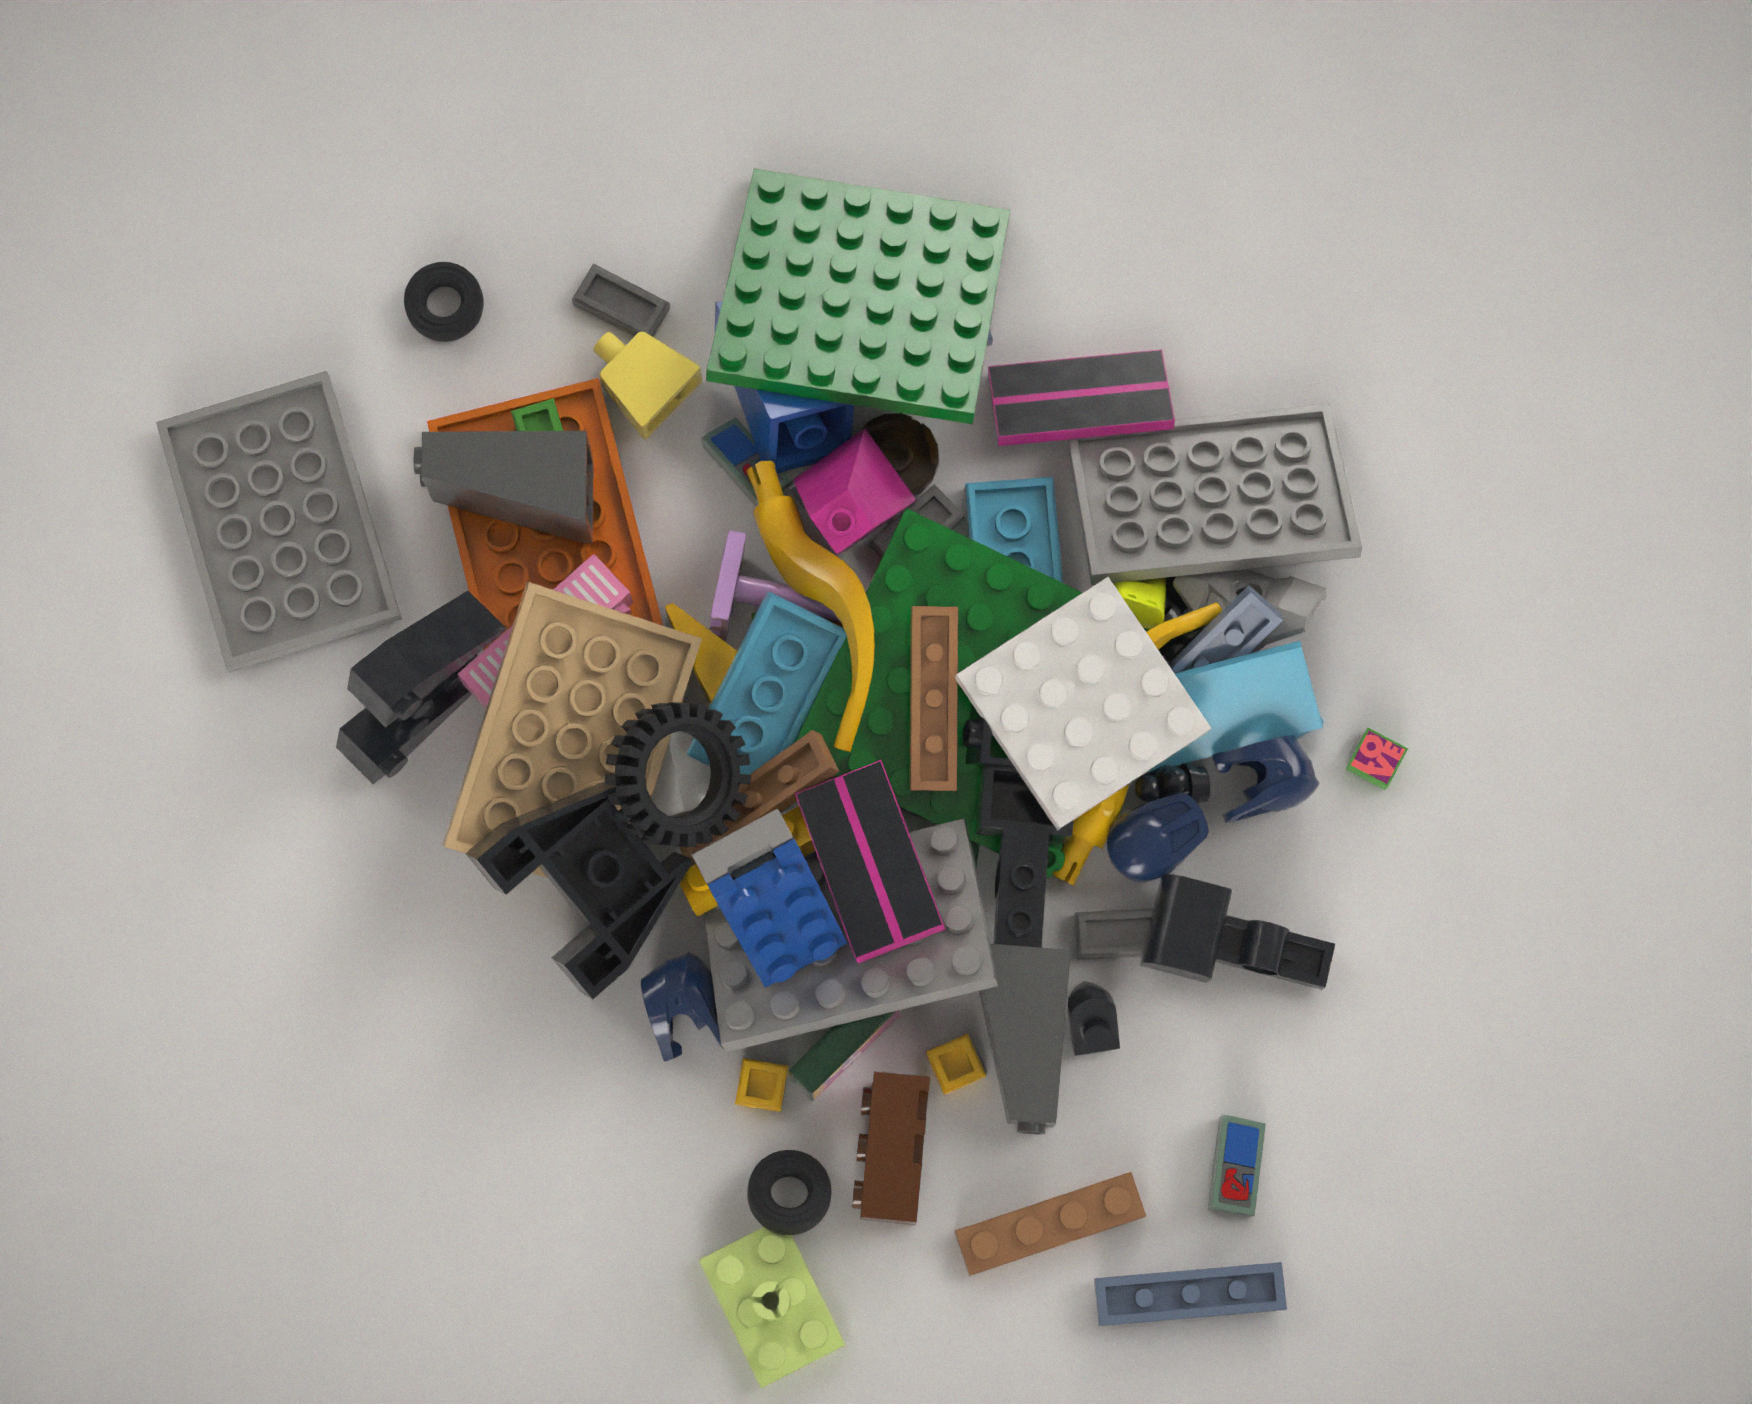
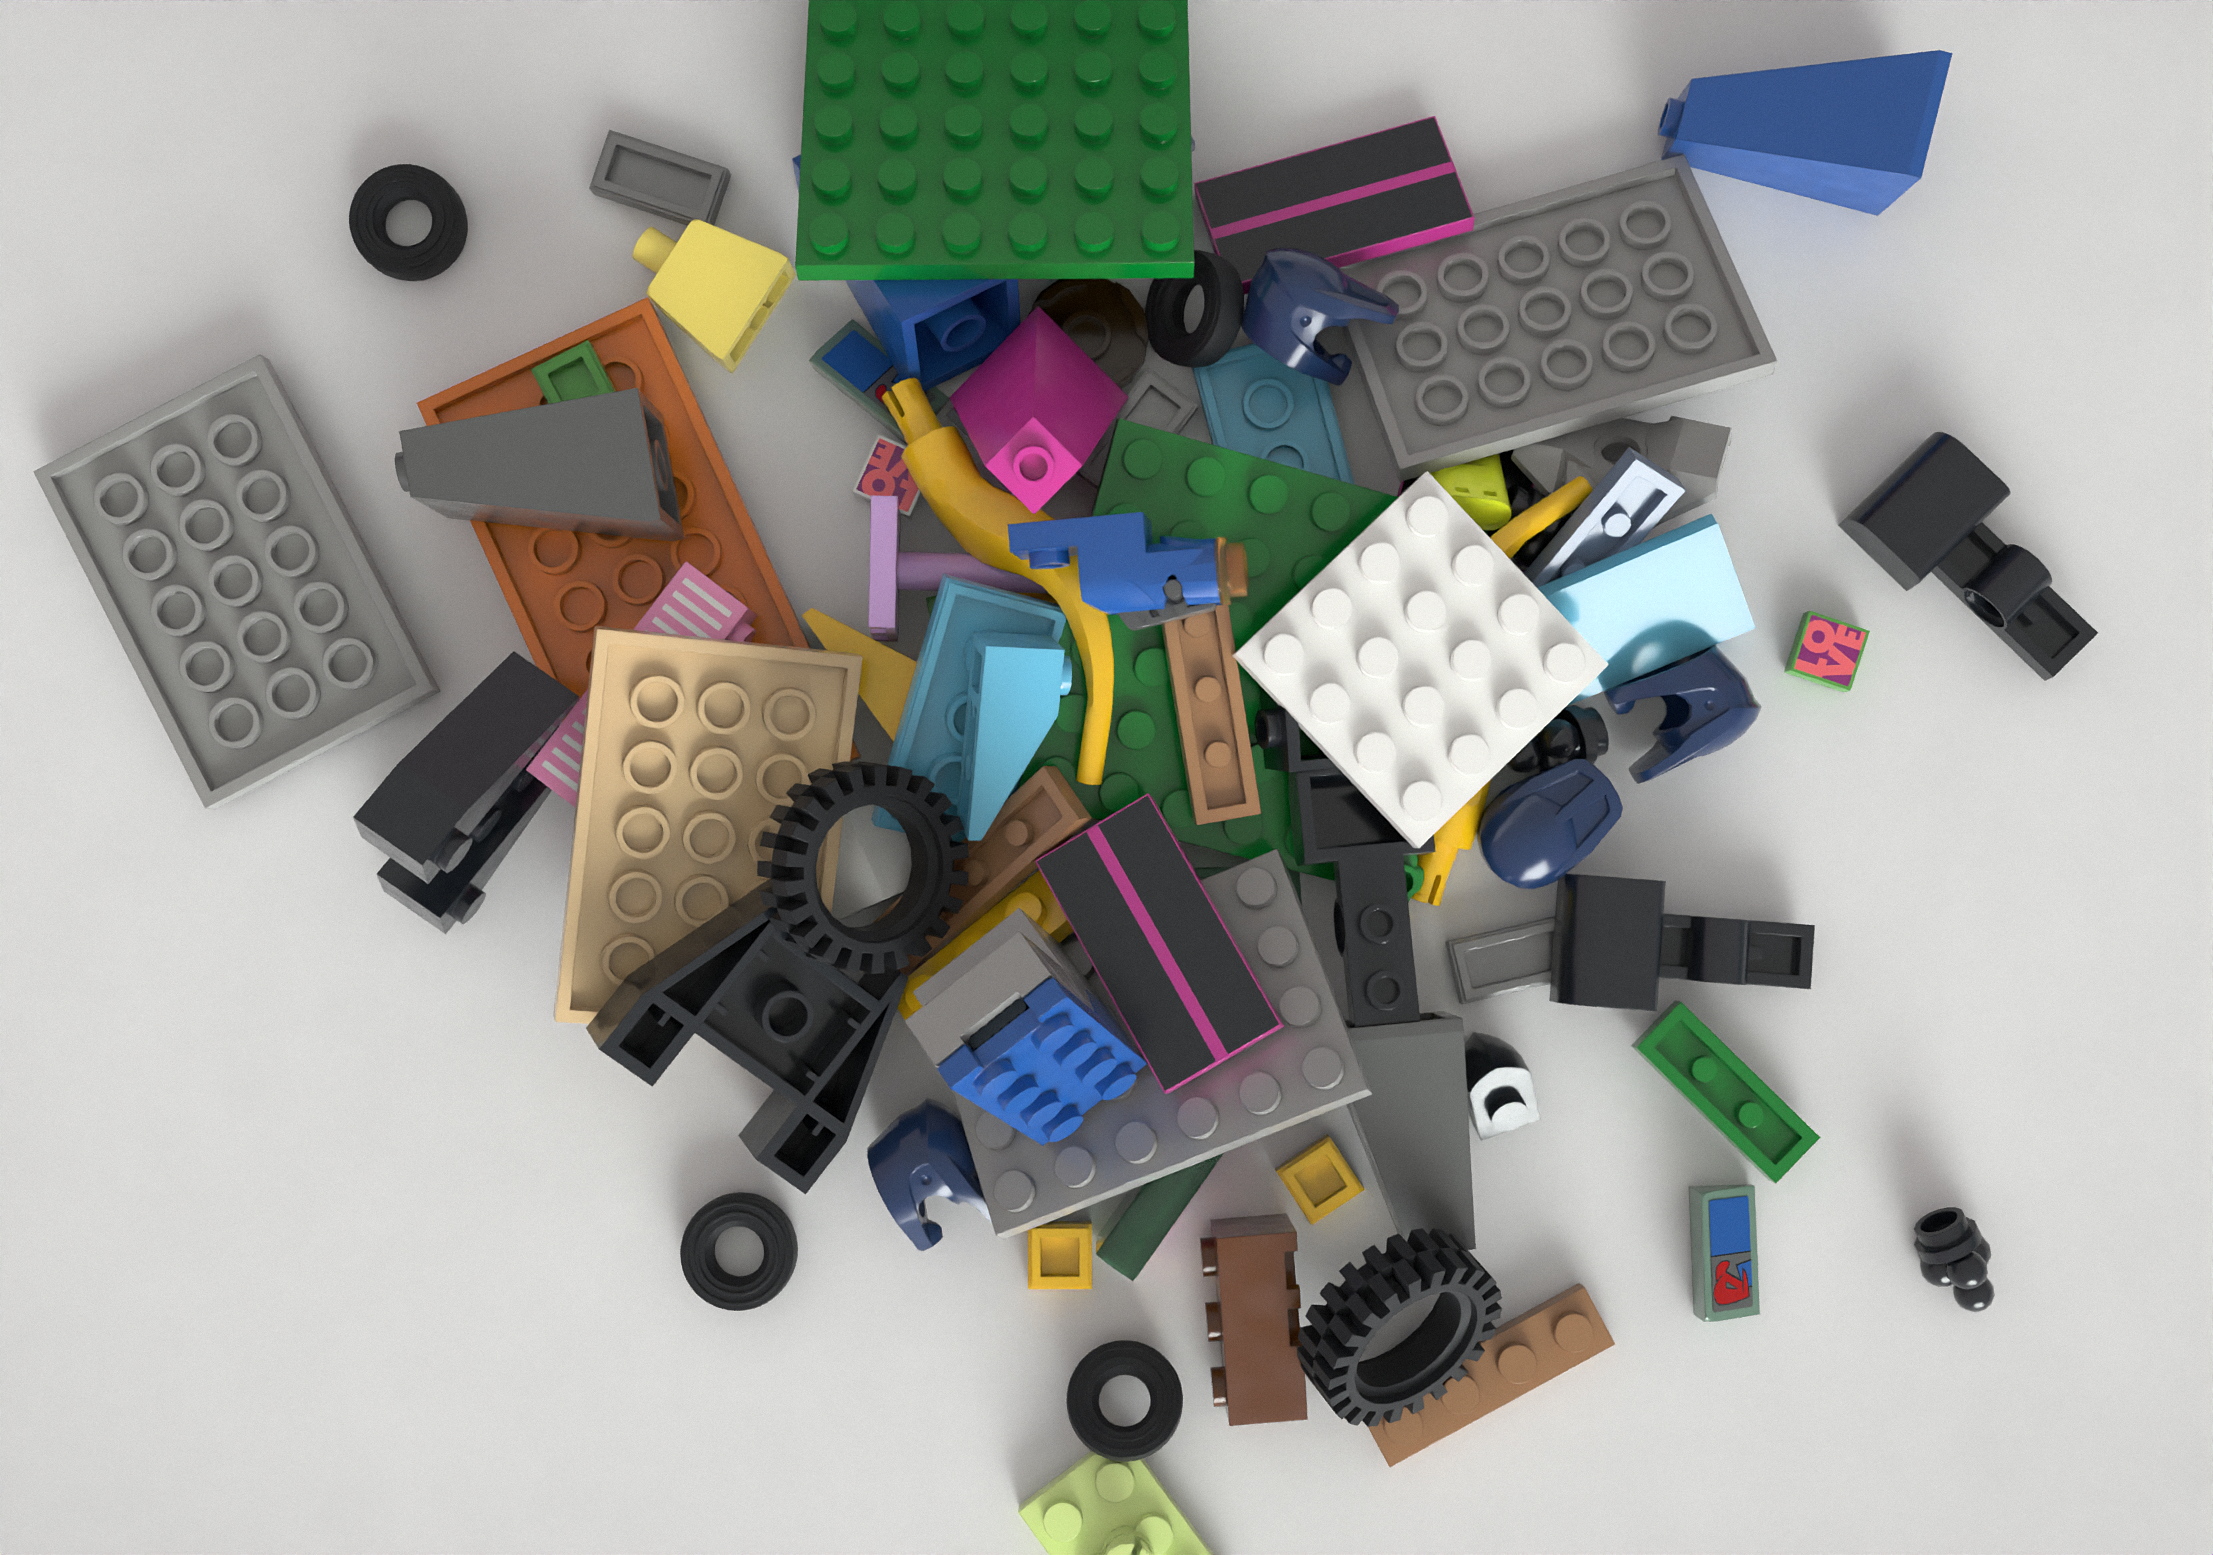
camera: 10 degrees left, 10 degrees up
sand blue plate [1094,1262,1287,1326] -> none
none -> black tyre [680,1192,798,1311]
none -> tile [852,434,922,520]
none -> medium azure slope [957,632,1072,841]
none -> blue plate [1008,512,1249,631]
none -> black tyre [1145,250,1244,368]
none -> dark blue helmet [1241,248,1399,386]
none -> black tyre [1297,1228,1502,1427]
none -> green plate [1631,1000,1821,1184]
none -> blue slope [1658,50,1953,216]
none -> black plate [1838,432,2098,681]
none -> black piece [1914,1207,1995,1312]

